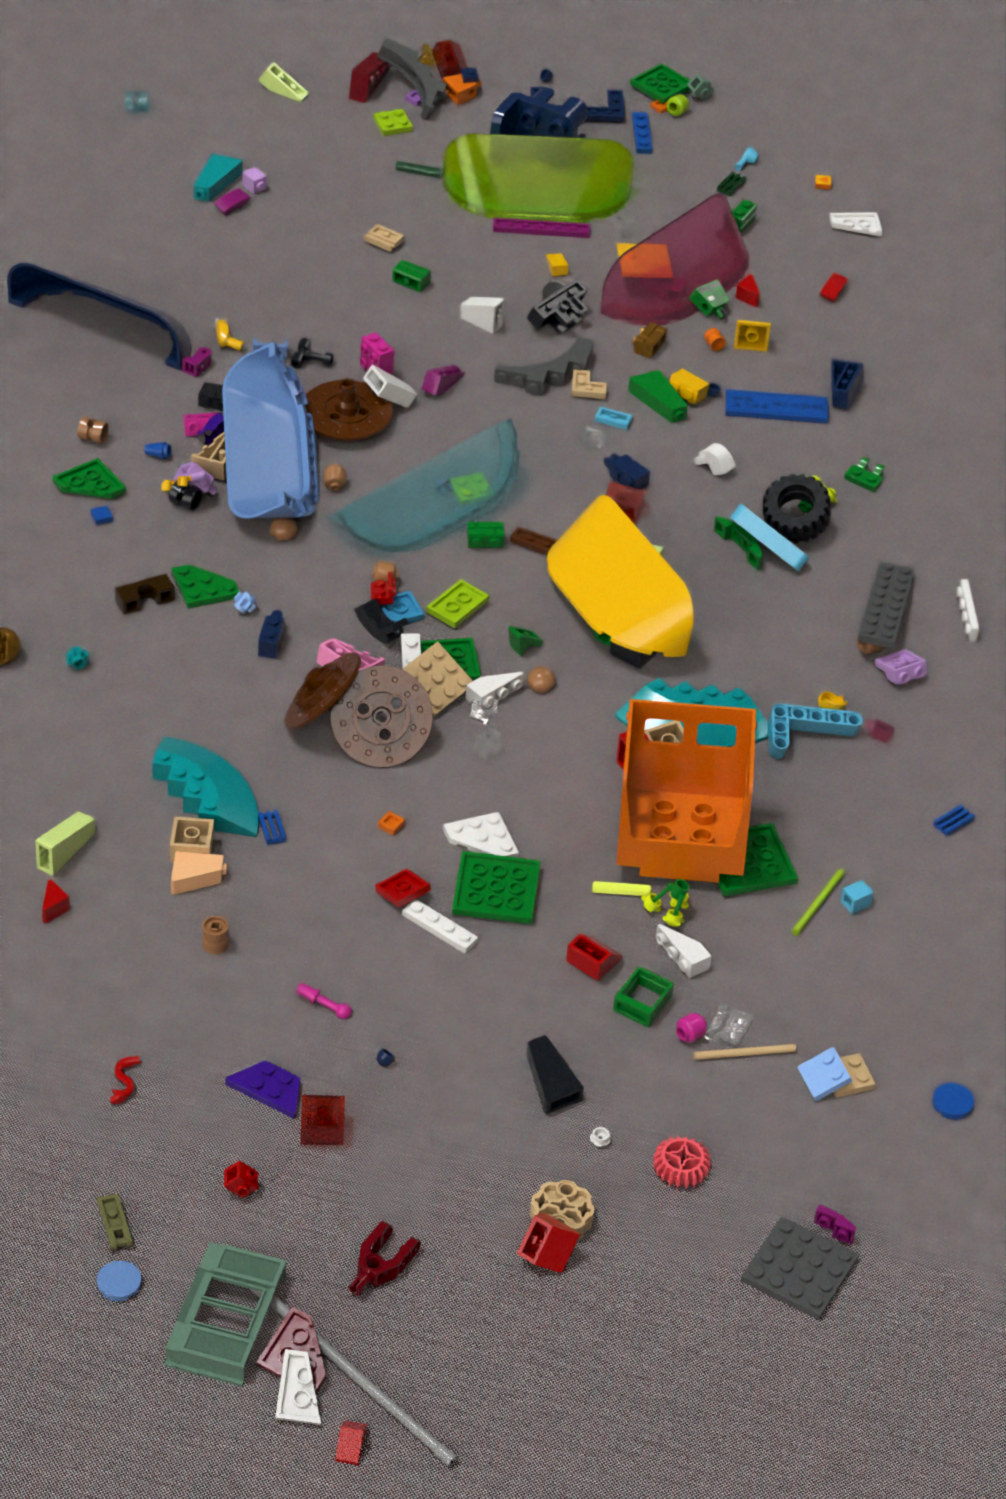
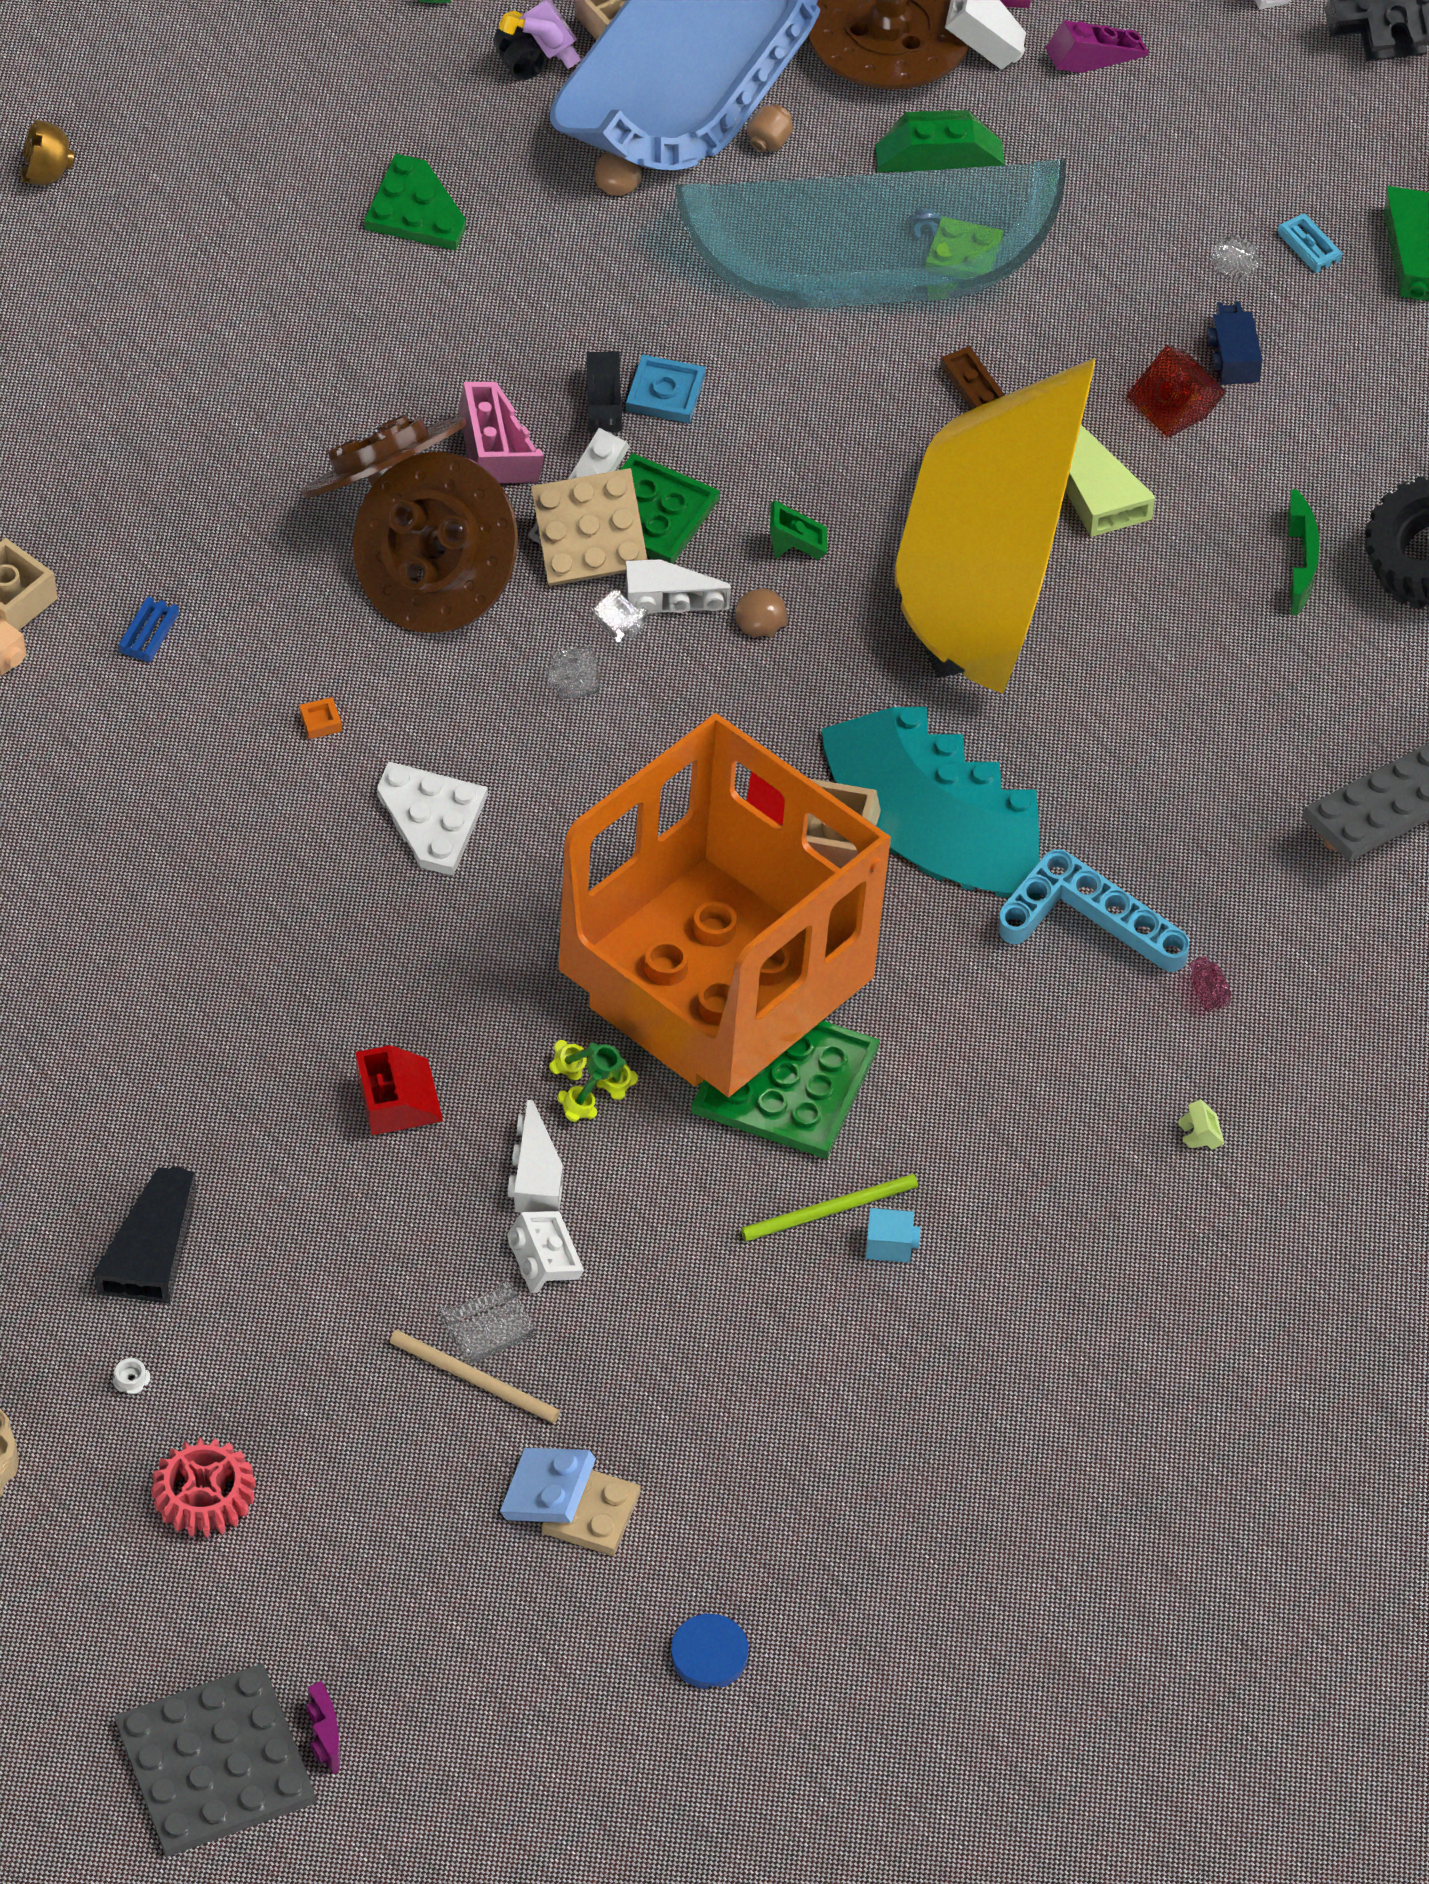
camera: 40 degrees right, 10 degrees up
teal gear [66,646,89,669] -> none
blue tile [90,505,113,525] -> none
dark brown arch [115,573,175,615] -> none
teal brick [152,736,258,837] -> none
light blue gear [234,591,256,614] -> none
dark blue brick [258,610,284,659] -> none
red bracket [370,572,397,605] -> none
medium nougat head [371,560,399,582] -> none
red plate [375,868,431,908] -> none
white plate [402,899,478,954] -> none
lime plate [426,579,490,629] -> none
green plate [452,851,541,924] -> none
green brick [466,522,504,548] -> none
dark grey arch [494,337,594,396] -> none
tan plate [571,369,607,399] -> none
neon yellow axle [592,881,651,896] -> none
green window [613,966,674,1028] -> none
dark pink head [676,1012,707,1043] -> none
white brick [694,443,736,476] -> none
medium azure beam [730,503,810,572] -> none
yellow hair [818,691,848,710] -> none
lavender plate [875,649,927,685] -> none
blue tile [933,804,975,836] -> none
none -> white bracket [507,1211,584,1293]
none -> green wedge [875,110,1005,172]
none -> yellowish green tile [1178,1099,1224,1150]

